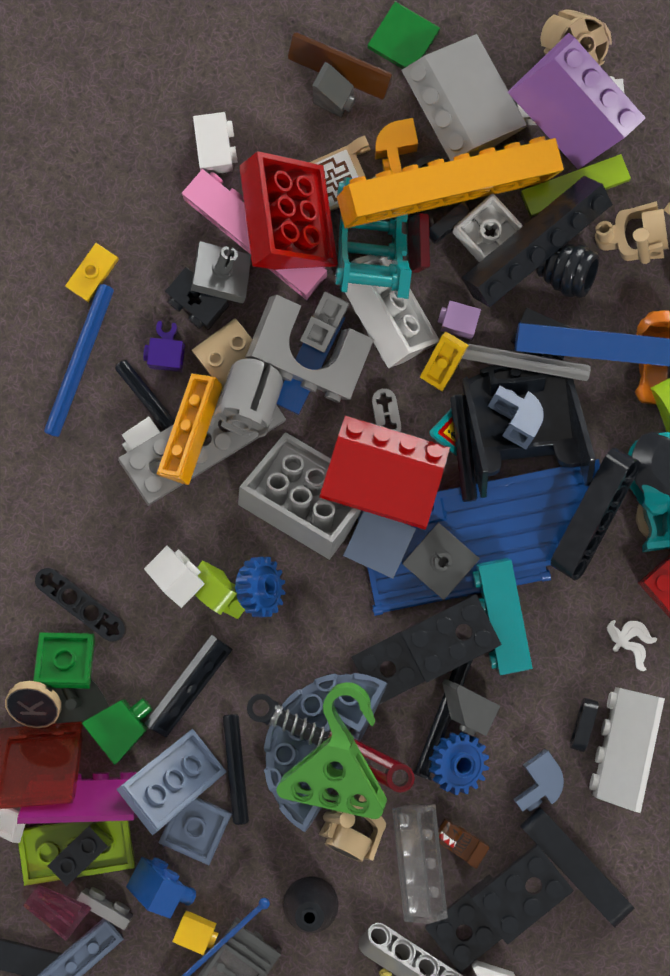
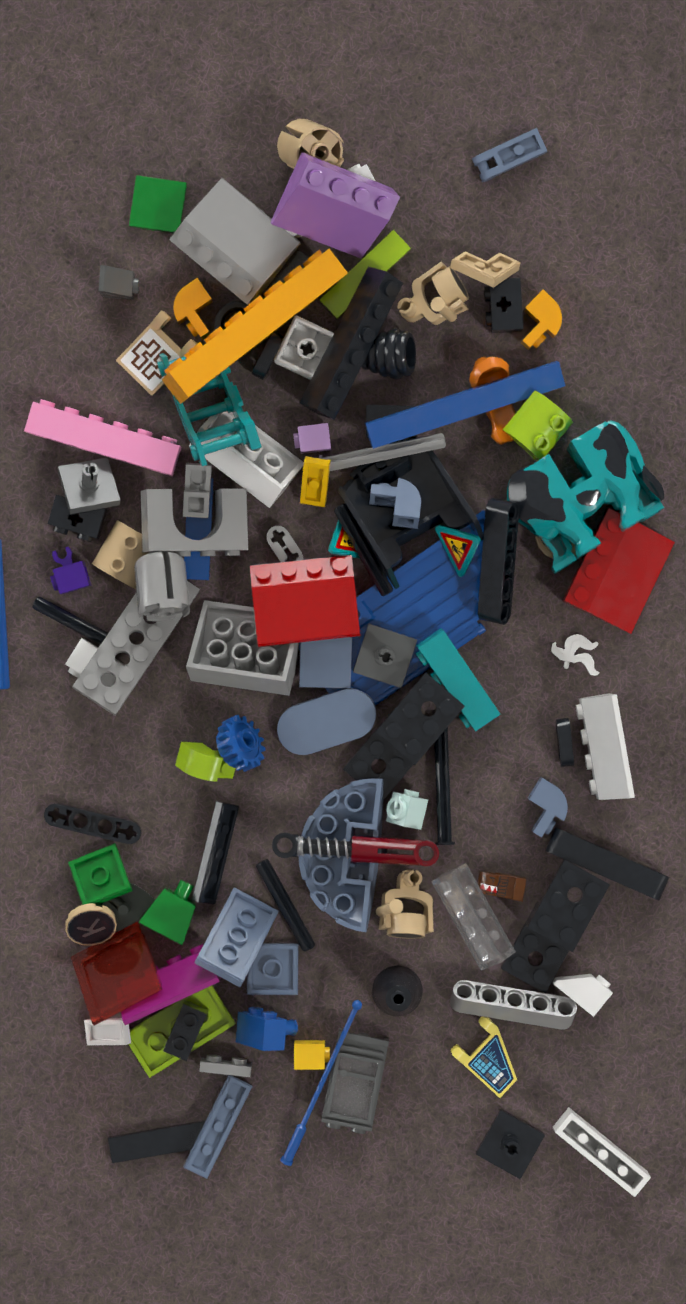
camera: 30 degrees left, 5 degrees up
clear pink wing [23,885,92,941] -> none
white brick [144,546,205,608] -> none
light orange slope [156,373,223,485] -> none
white brick [193,112,238,174] -> none
red slope [239,151,338,270] -> none
bright green piece [276,682,387,819] -> none
reddish brown slope [288,32,392,100] -> none
dark red tile [408,213,430,273] -> none
blue gear [429,732,489,795] -> none
dark grey slope [442,679,500,736] -> none
none -> sand blue tile [277,688,377,755]
none -> light aqua brick [386,789,428,830]
none -> piece [435,525,481,577]

